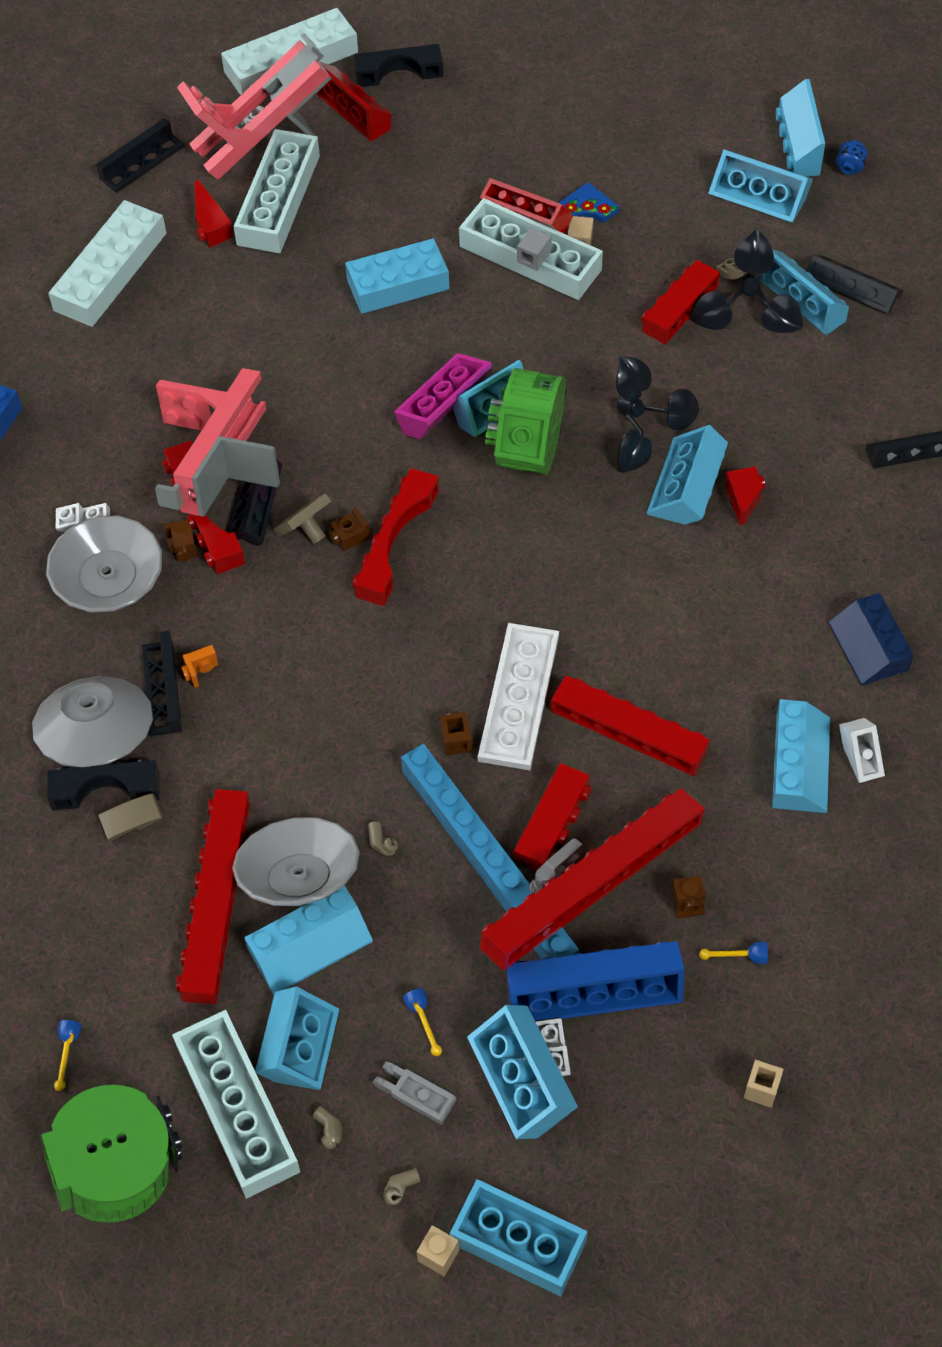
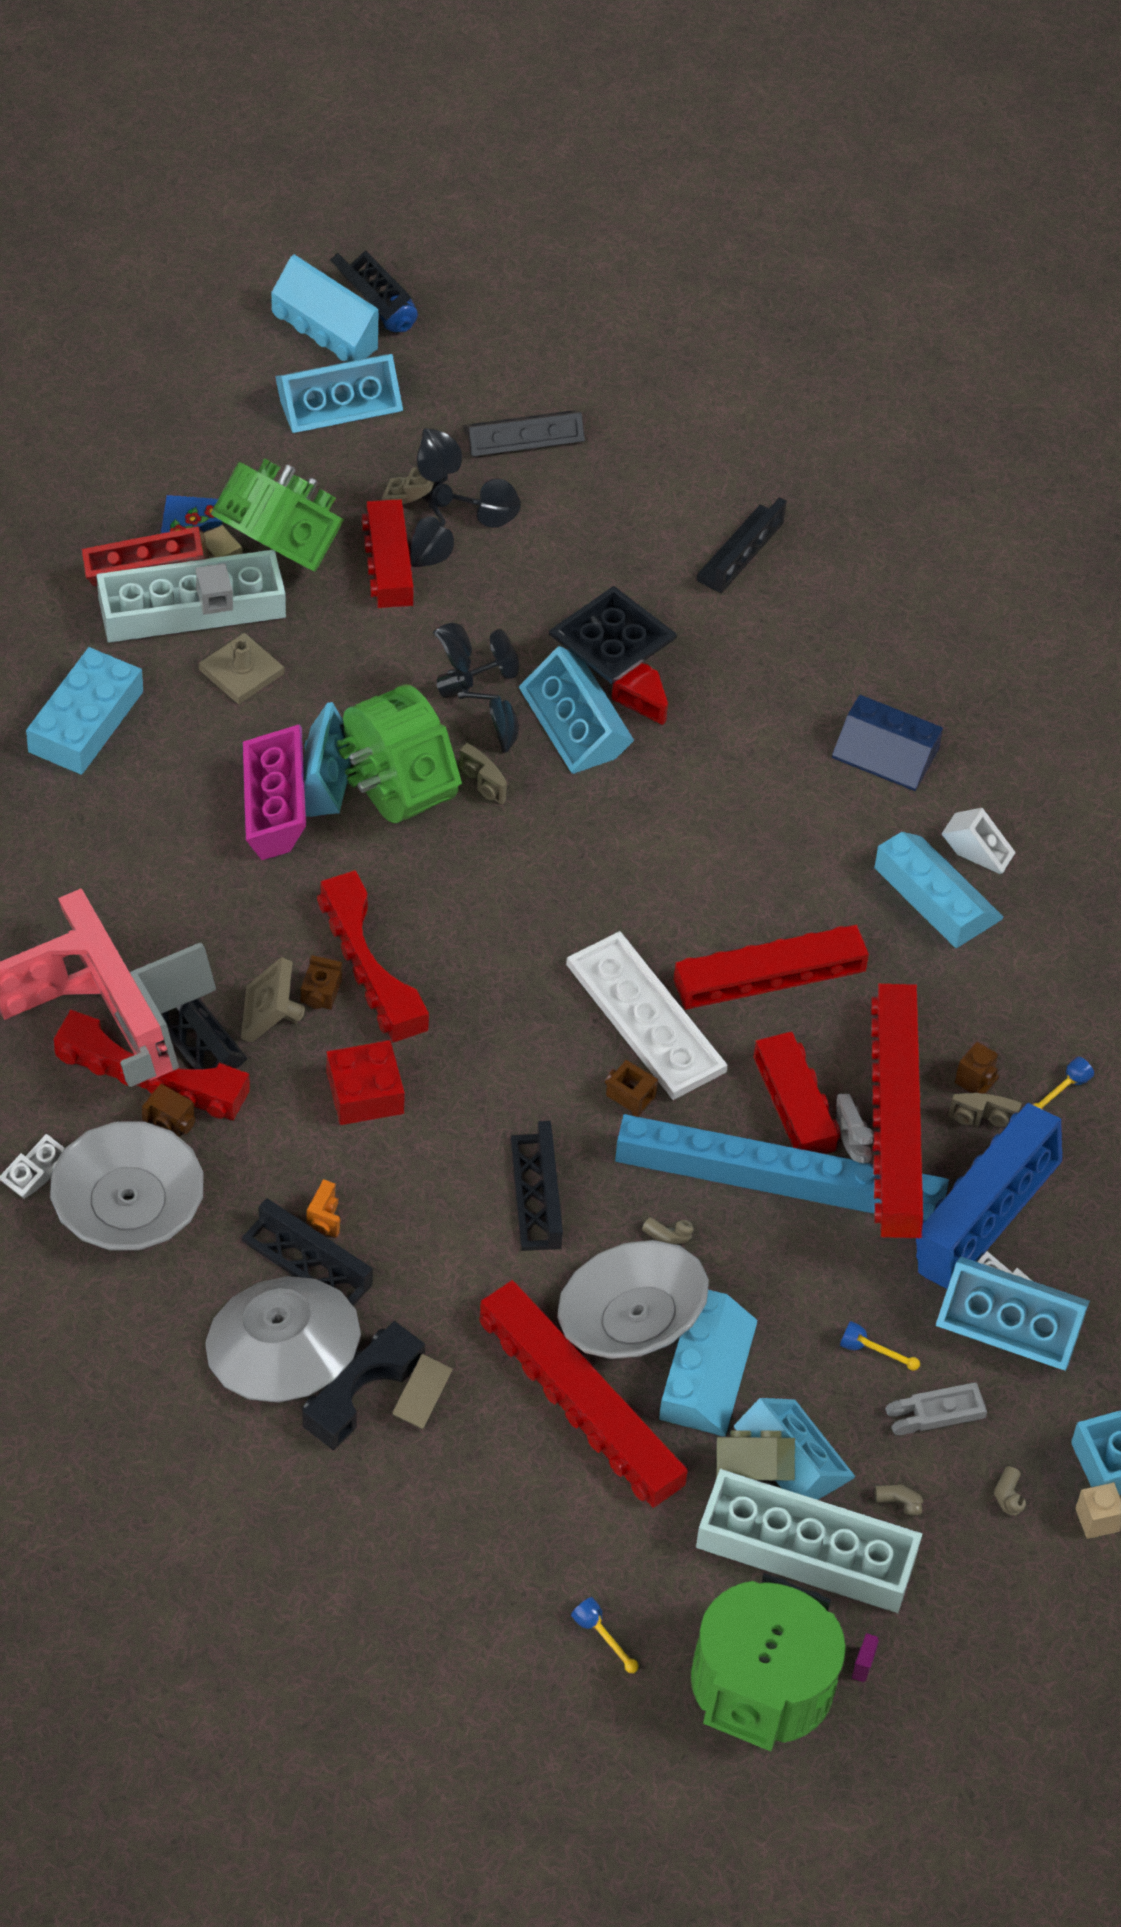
camera: 50 degrees left, 5 degrees down
medium azure slope [761,250,849,335] -> none
none -> dark tan tile [199,633,284,704]
none -> bright green piece [211,458,344,572]
none -> red brick [326,1040,405,1125]
none -> black fence [330,250,412,321]
none -> dark tan slope [459,743,507,805]
none -> black fence [510,1121,563,1251]
none -> black slope [549,586,677,684]
none -> olive brick [717,1430,795,1480]
none -> magenta tile [852,1633,879,1682]
none -> dark tan slope [948,1093,1022,1128]

